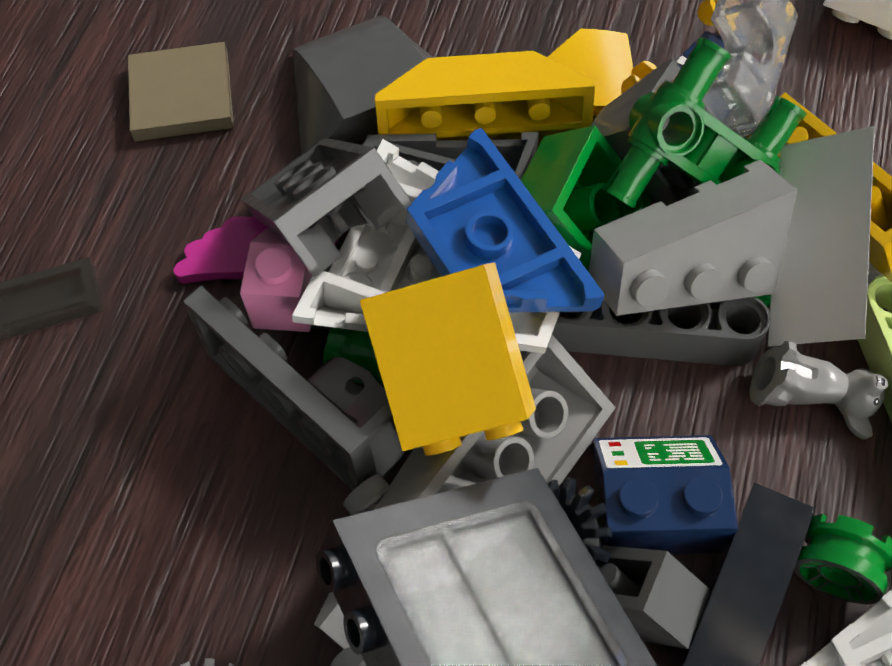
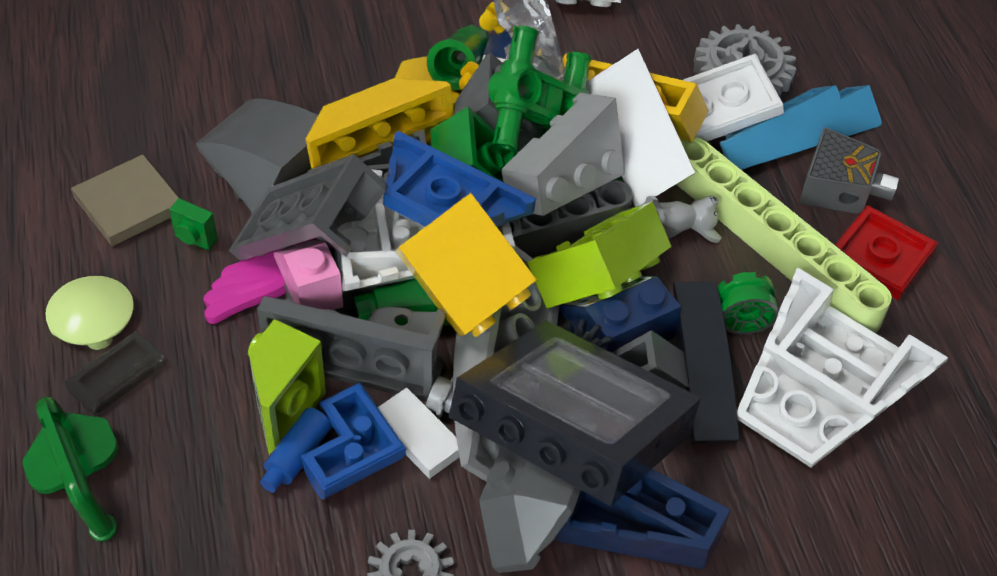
camera: 35 degrees left, 10 degrees down
none -> yellowish green dish [46,276,134,350]
none -> green plate [169,198,218,251]
none -> lime slope [248,319,326,455]
none -> blue cylinder [260,408,332,493]
none -> blue brick [301,383,406,500]
none -> white tile [377,388,460,479]
none -> green plant [427,25,490,90]
none -> lime wedge [527,201,671,308]

